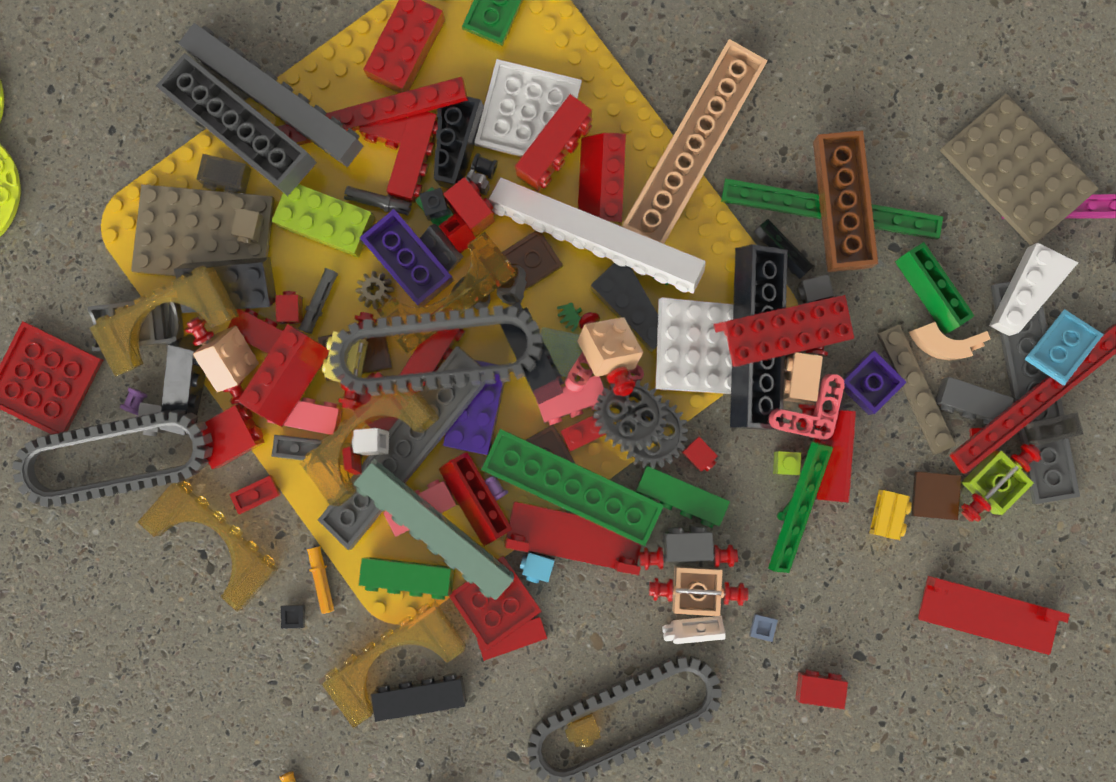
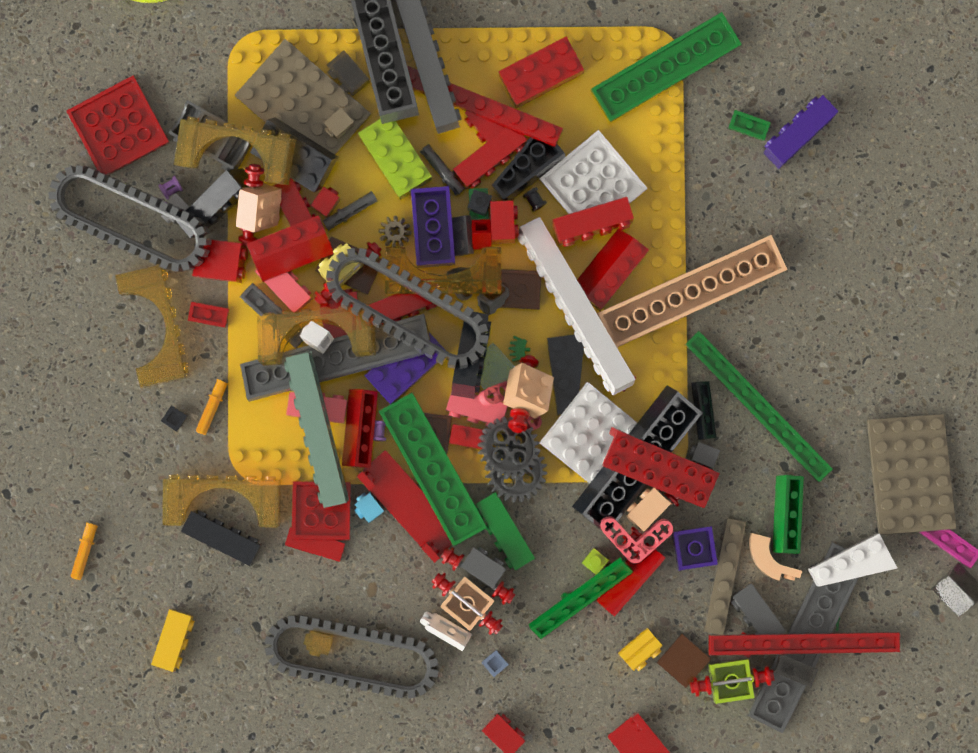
camera: 30 degrees right, 0 degrees up
red tile [342,447,362,475] -> none
green brick [358,557,455,599] -> none
light grey plate [466,169,490,195] -> none
red brick [681,437,718,472] -> none
dark orange brick [813,130,878,272] -> none
medium azure tile [1025,309,1104,385] -> none

